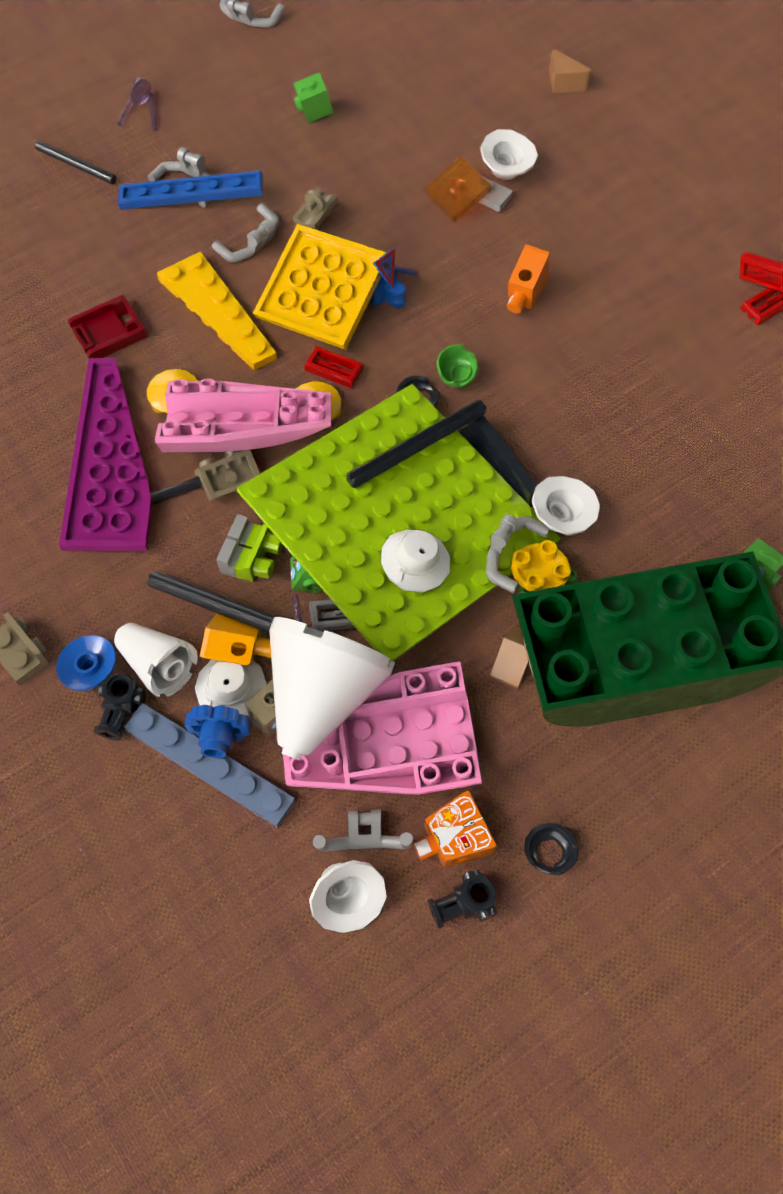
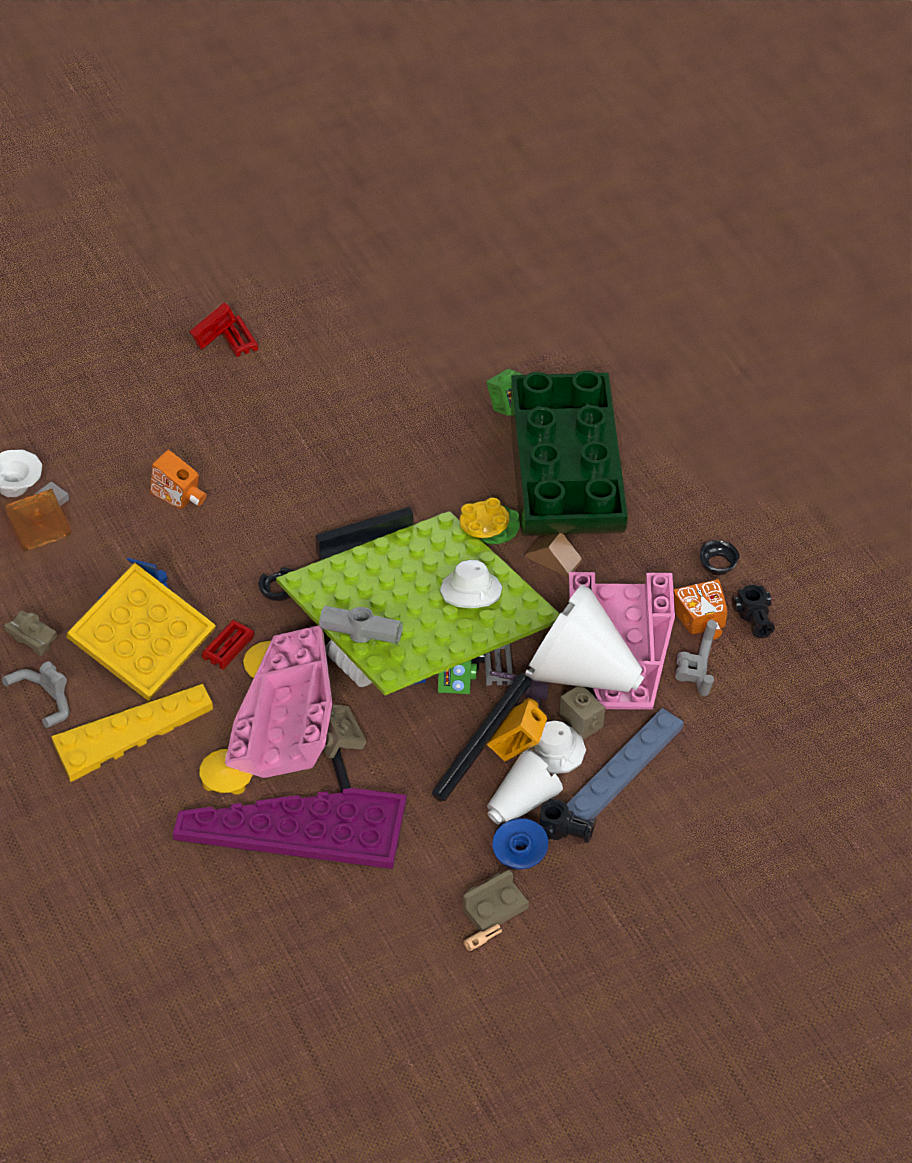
camera: 85 degrees left, 15 degrees down
dark red container [68,294,148,358] -> none
blue plant [185,704,251,758] -> none
hips [216,514,284,582] -> none
white hat [309,860,387,933] -> none
black axle [346,400,487,488] -> none
bright green hair [436,344,479,389] -> none
light grey piece [486,514,550,593] -> none
white hat [532,476,600,535] -> none
none -> light grey piece [319,606,403,644]

